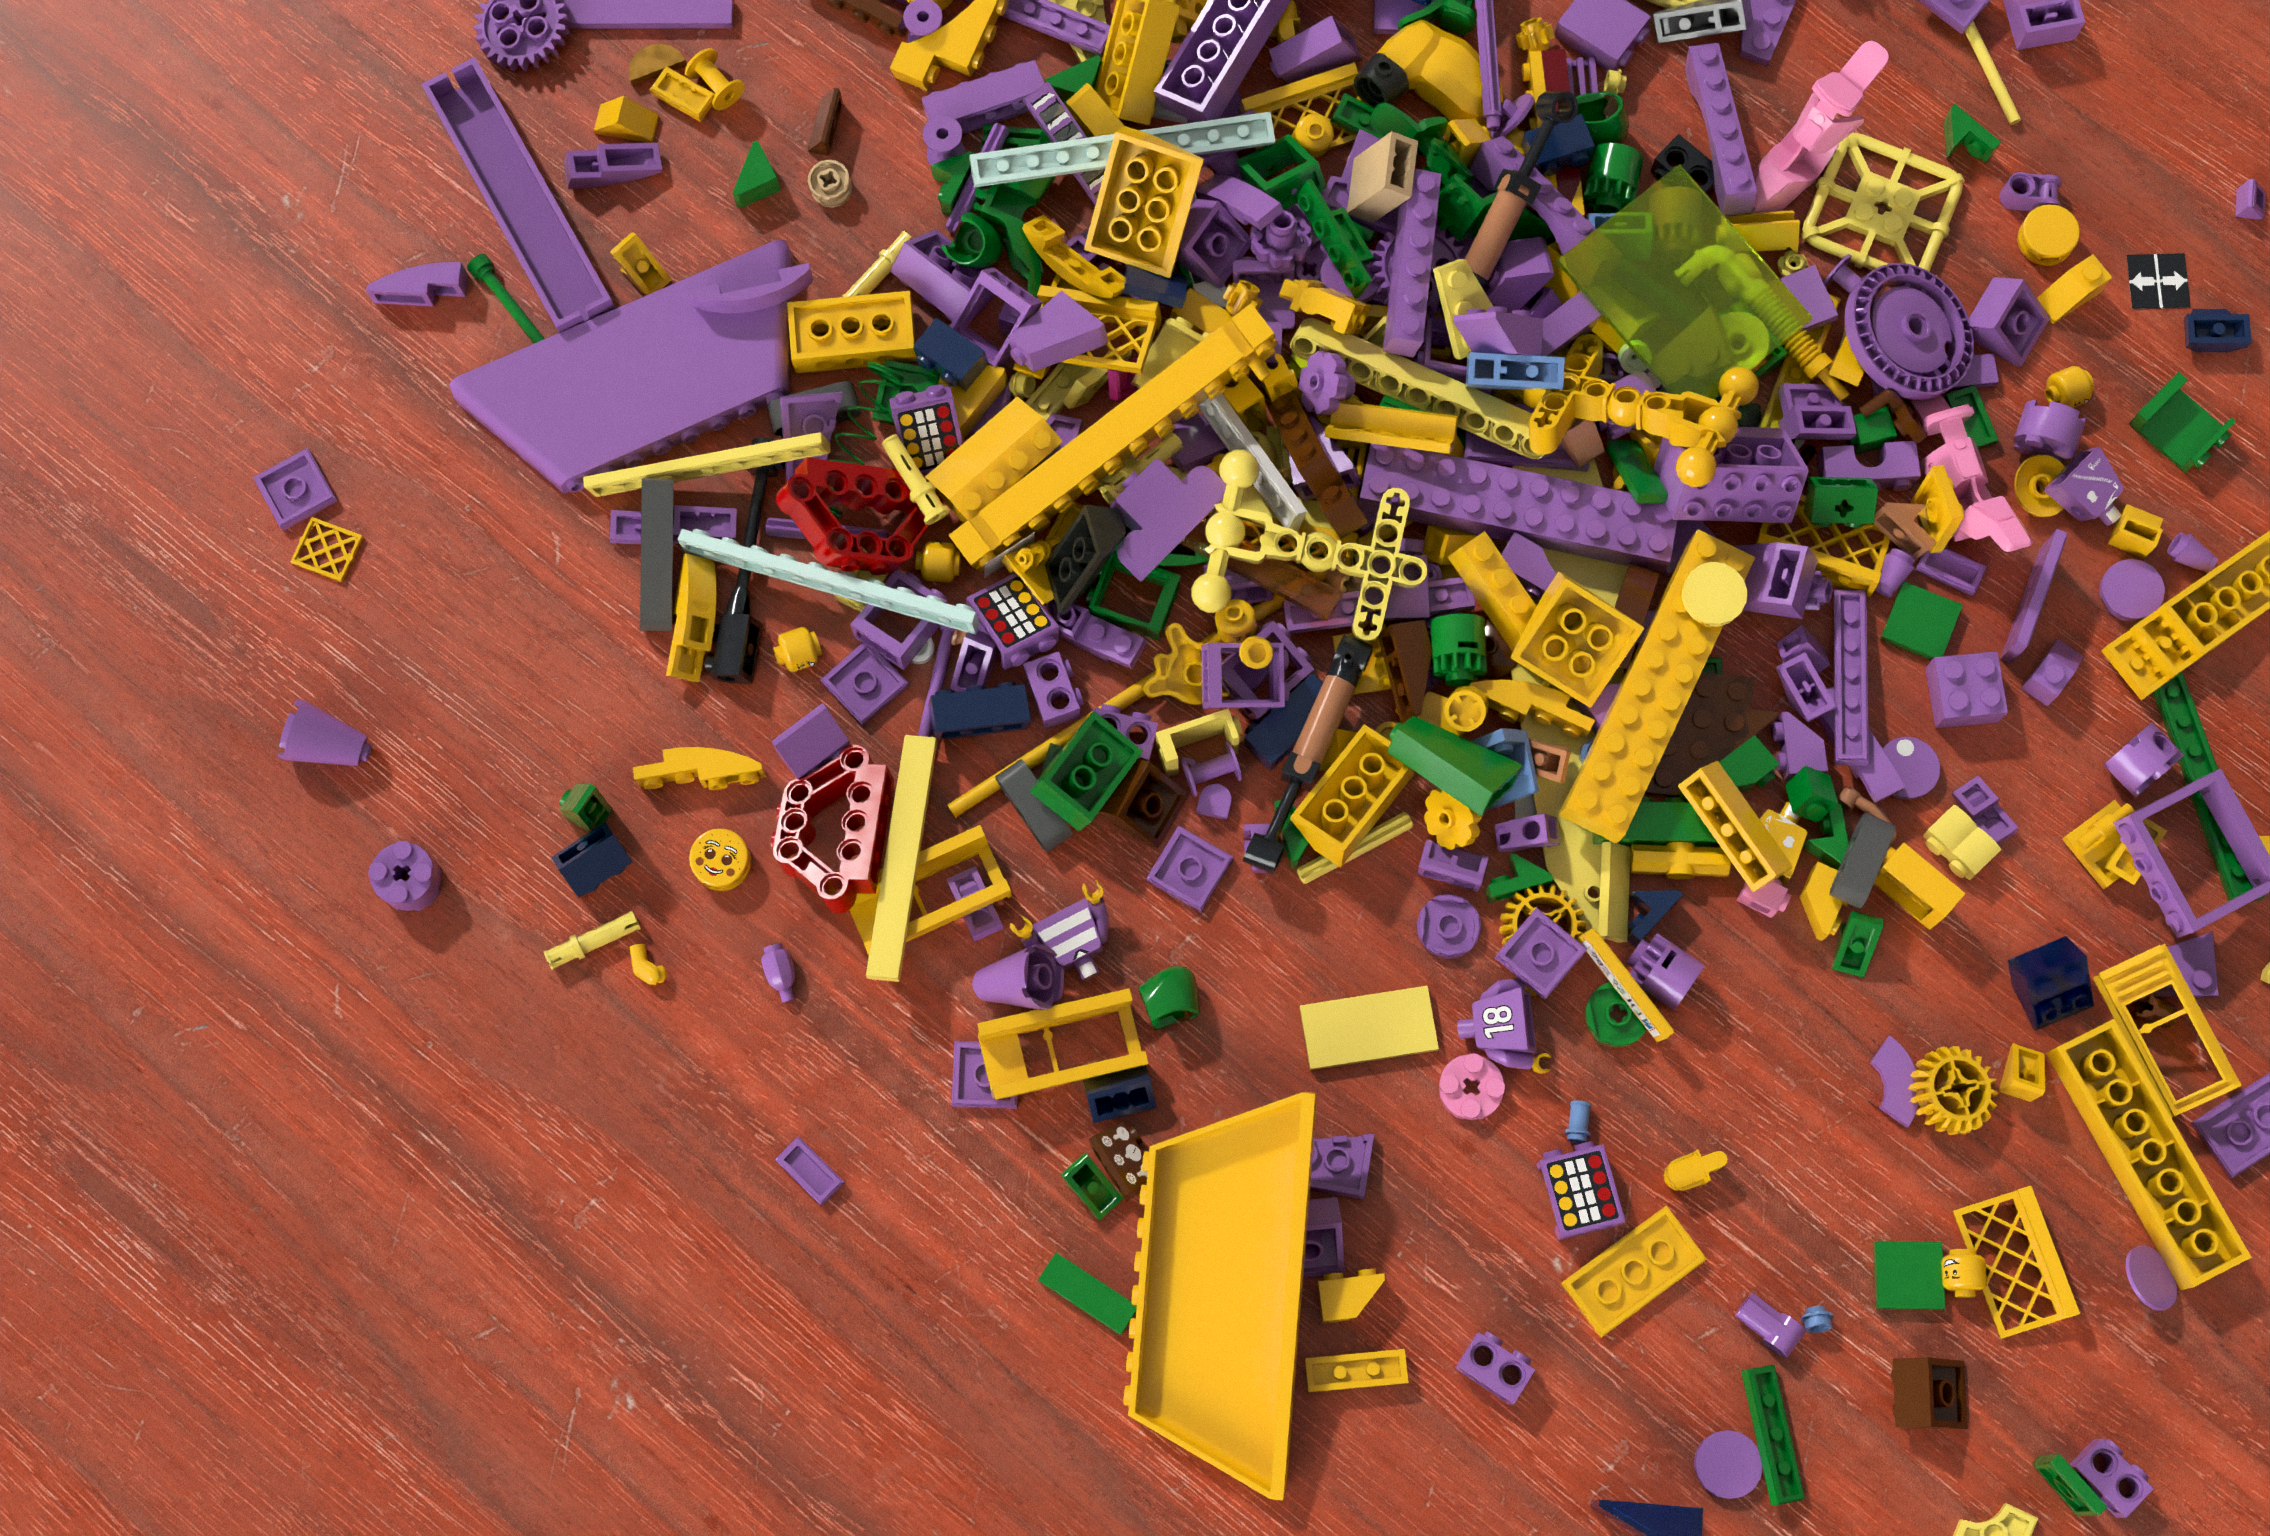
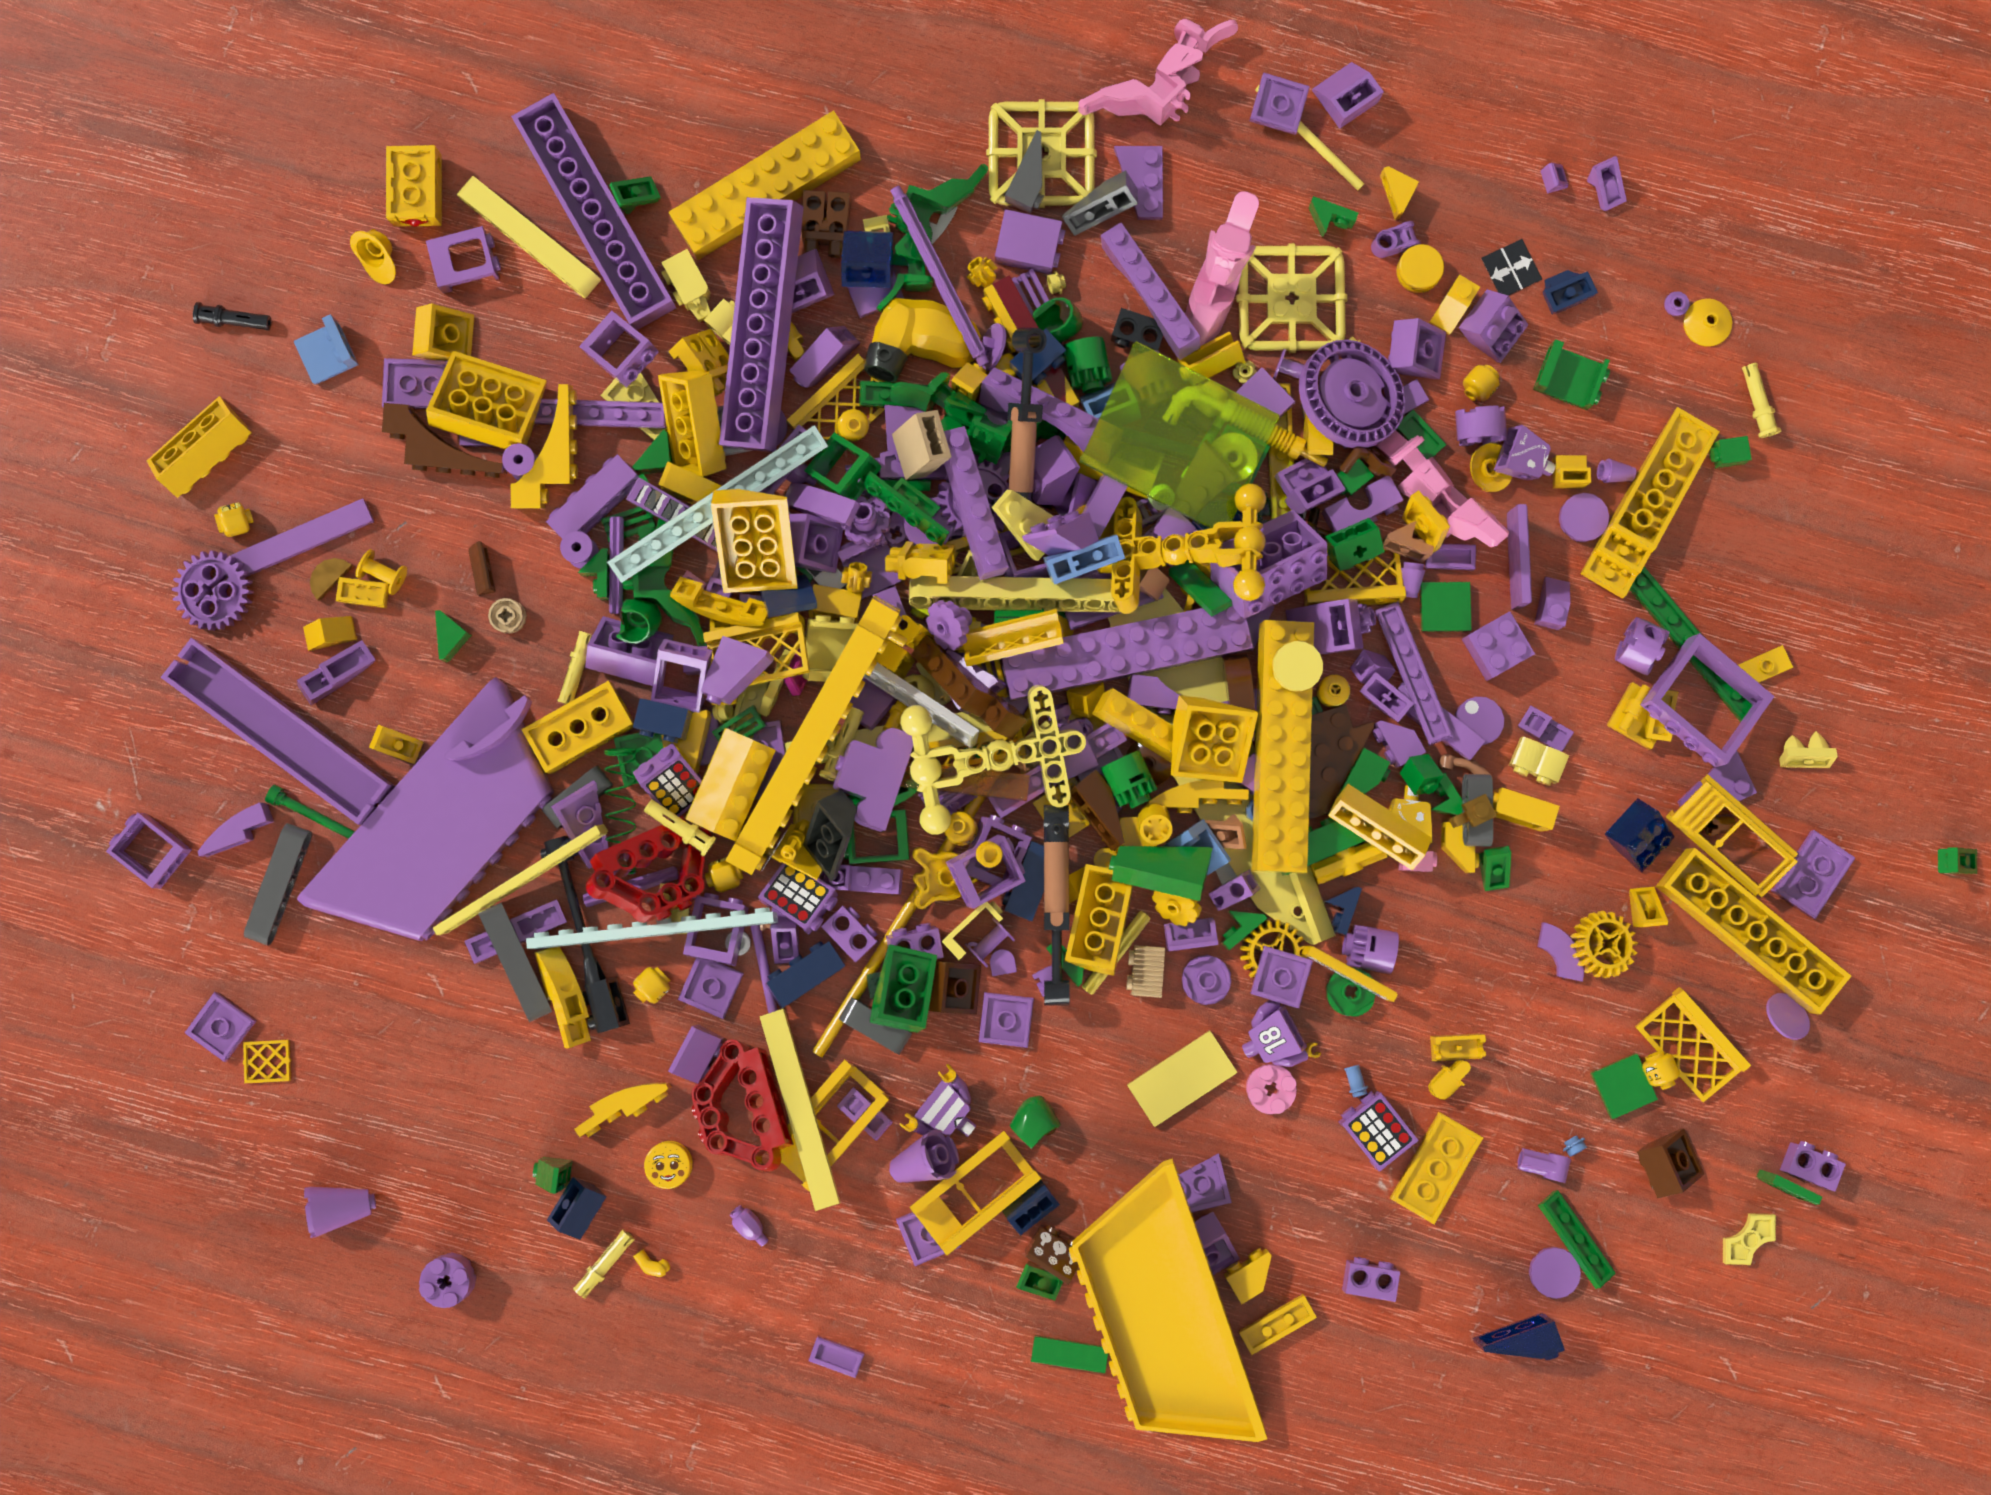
camera: 30 degrees left, 10 degrees up
none -> medium lavender window [106,812,192,889]
none -> dark grey beam [244,823,312,946]
none -> green tile [712,705,767,742]
none -> tan brick [1126,945,1165,998]
none -> yellow head [1317,675,1350,707]
none -> yellow slope [1380,166,1419,220]
none -> yellow hinge [1430,1033,1486,1061]
none -> pearl gold plate [1449,794,1497,828]
none -> medium lavender slope [1459,289,1528,363]

